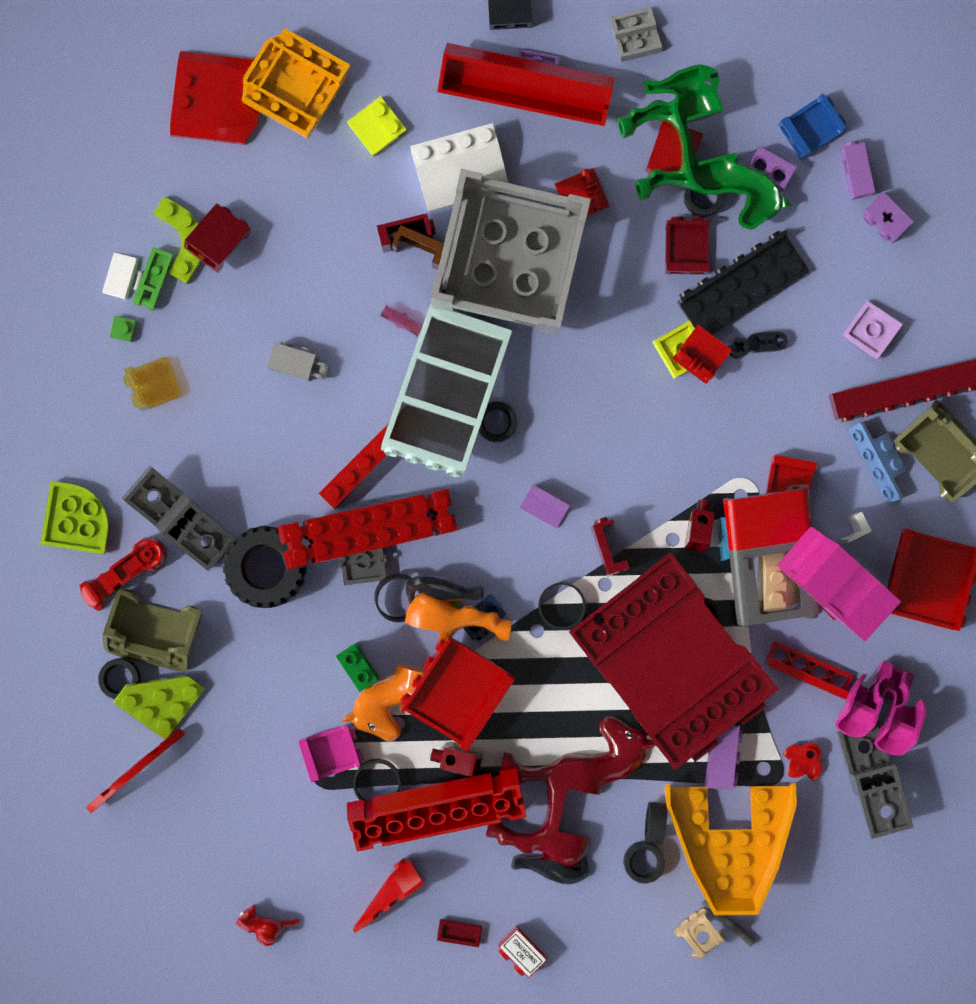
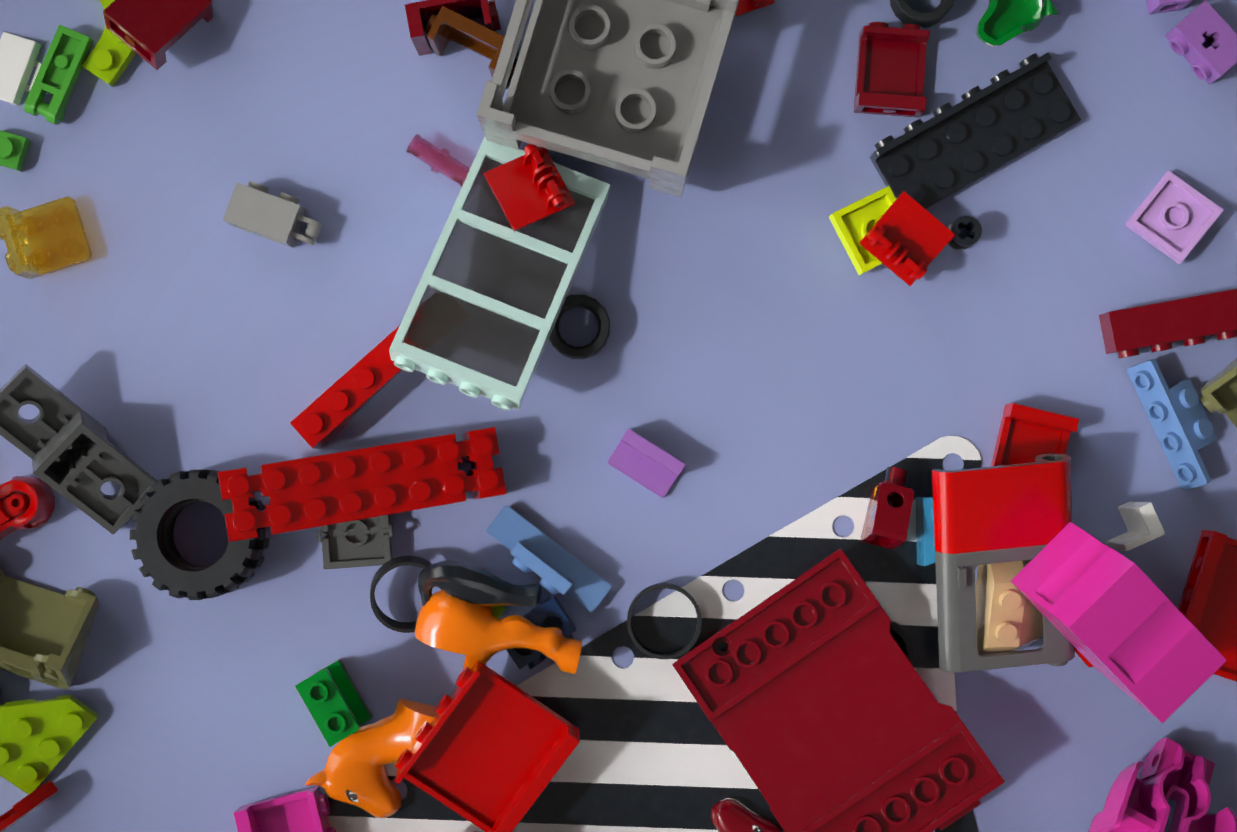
camera: 15 degrees right, 0 degrees up
dark red panel [591,517,629,577] -> none
black beam [747,331,788,353] -> none
red fence [764,641,853,700] -> none
none -> red hinge [483,144,575,232]
none -> medium blue bracket [487,506,611,612]

